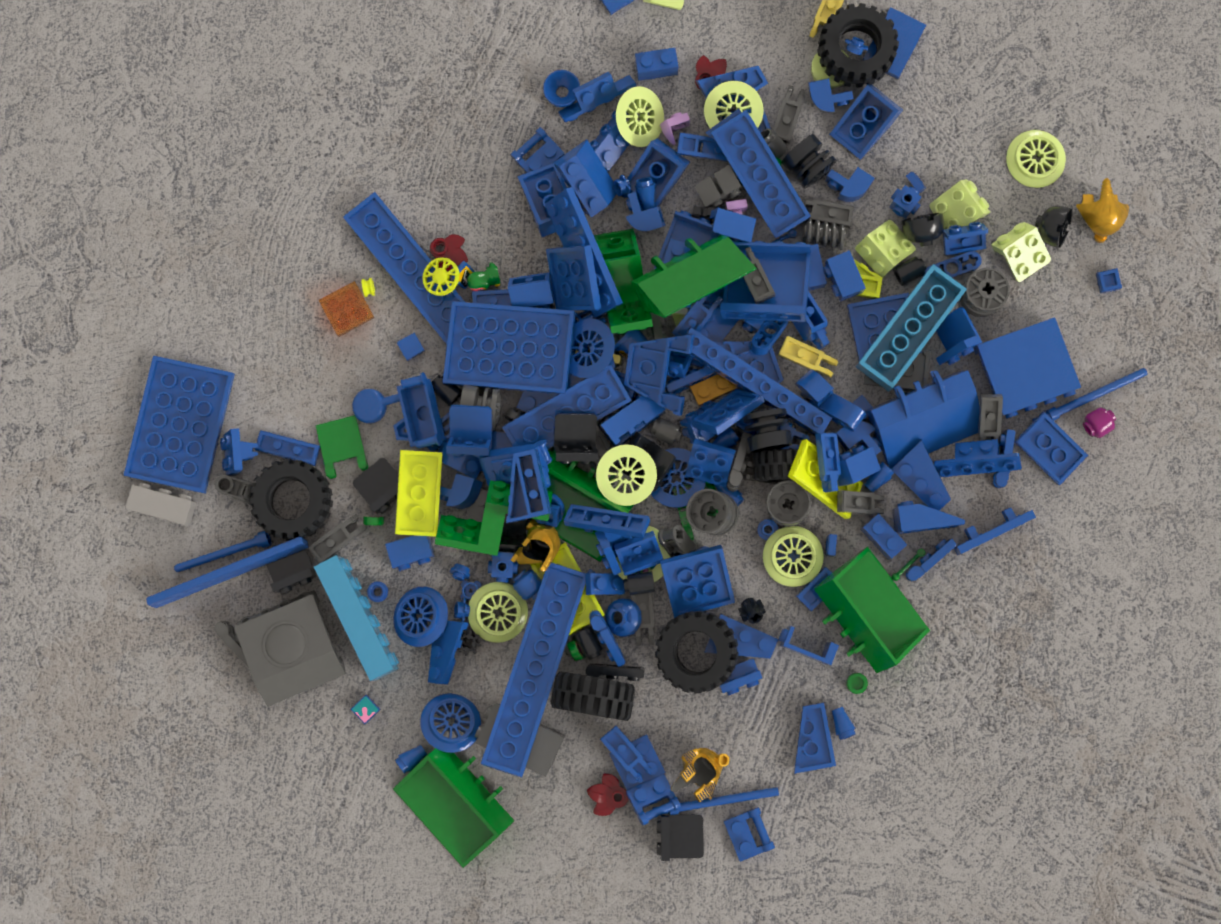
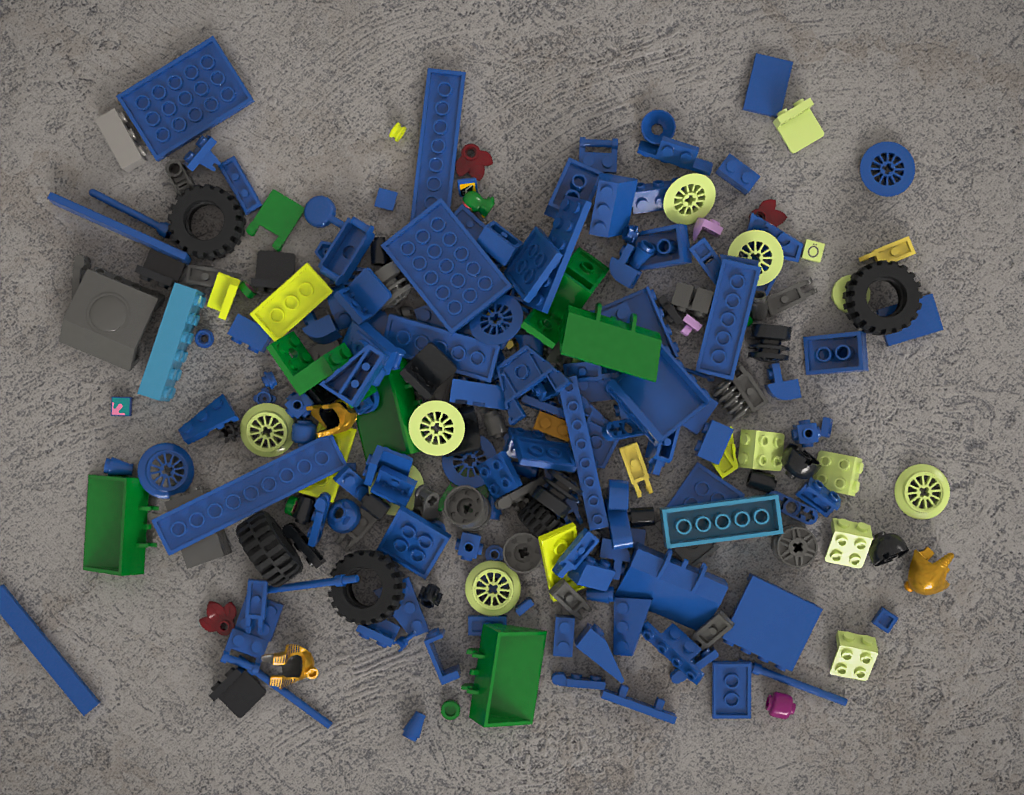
camera: 40 degrees right, 5 degrees up
clear orange plate [319,281,375,337] -> none
blue piece [393,587,448,647] -> none
neon yellow wheel [423,257,460,296] -> none
blue plate [454,598,470,622] -> none
blue hinge [564,504,650,539] -> none
blue panel [710,208,756,242] -> none
blue plate [724,807,775,862] -> none
dark grey hinge [743,247,775,304] -> none
blue wing [794,703,836,774] -> none
blue brick [808,78,854,112] -> none
blue plate [845,37,868,55] -> none
green hinge [892,548,925,581] -> none
blue bracket [936,307,982,366] -> none
none -> neon yellow panel [207,272,241,320]
none -> blue bar [268,574,359,594]
none -> blue hand [393,631,417,652]
none -> blue brick [455,531,484,561]
none -> black brick [627,506,655,527]
none -> yellowish green tile [801,239,825,263]
none -> yellowish green bracket [830,630,878,681]

